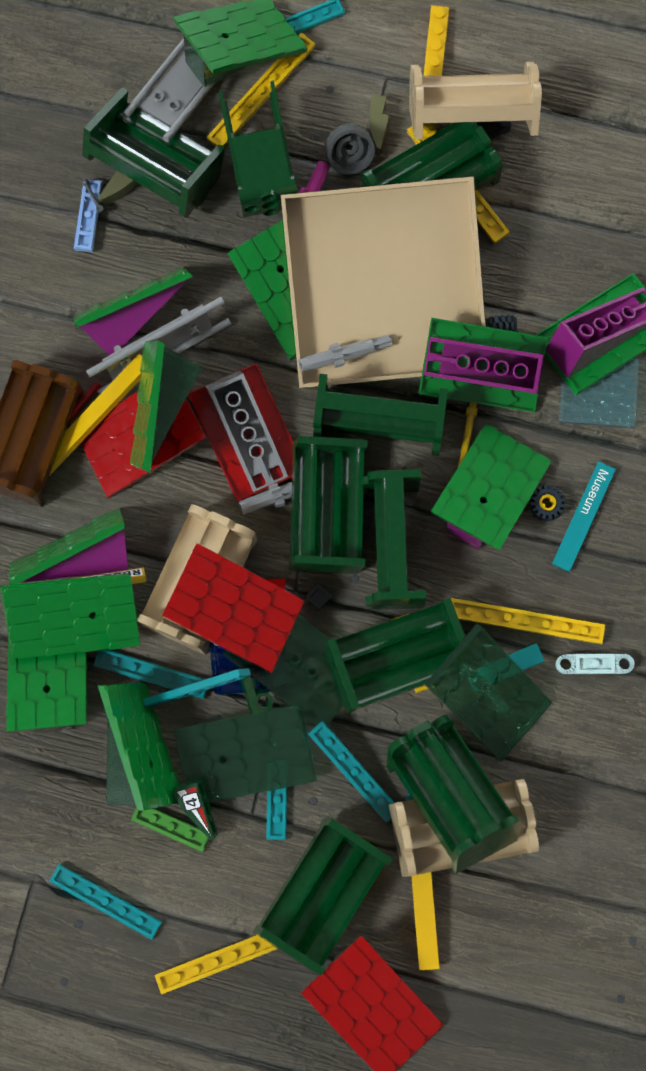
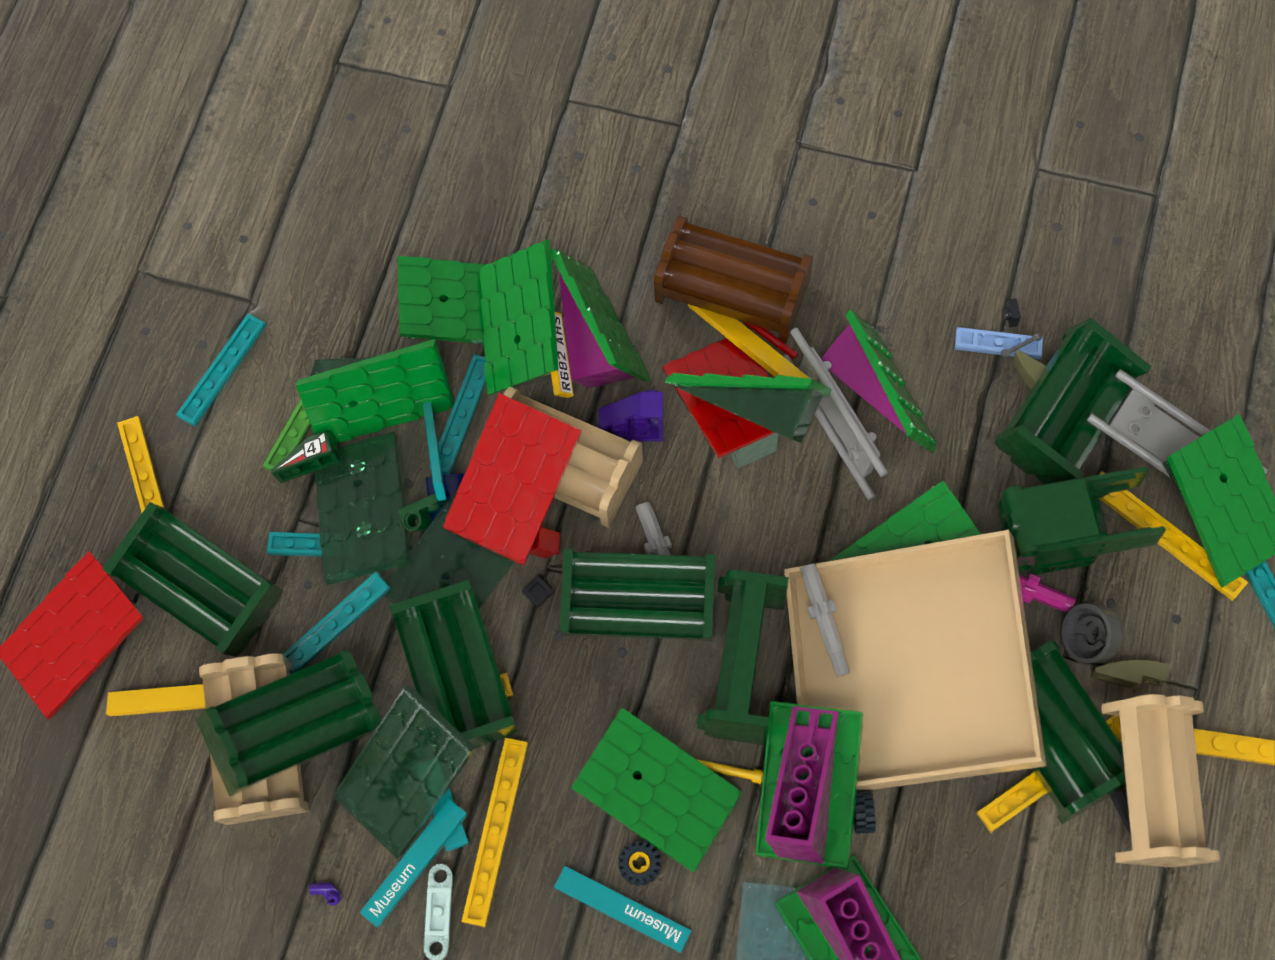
camera: 90 degrees right, 10 degrees down
piece [188,363,293,502] -> none
dark green piece [361,469,426,610] -> none
none -> dark purple arm [309,882,341,906]
none -> teal tile [359,799,468,928]
none -> dark purple brick [598,390,664,442]
none -> black plate [1003,298,1021,328]

